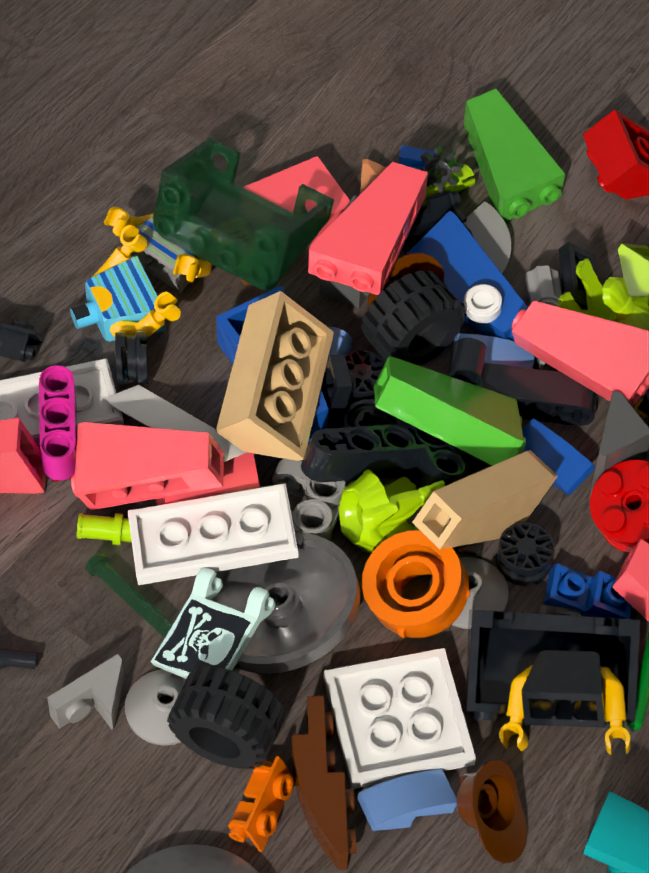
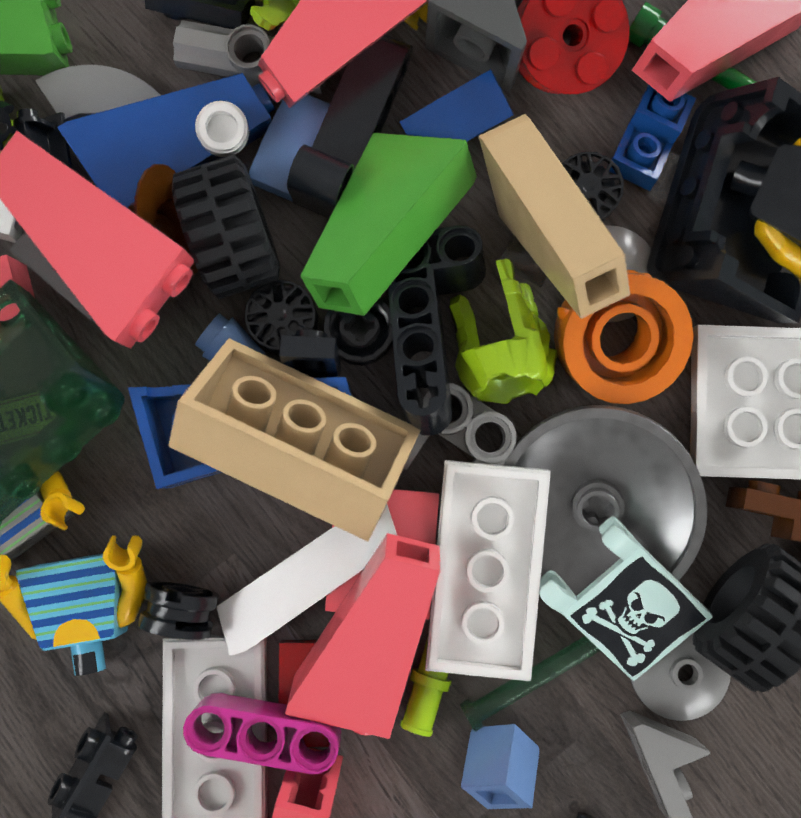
camera: 75 degrees left, 30 degrees up
none -> medium blue panel [461,724,539,809]

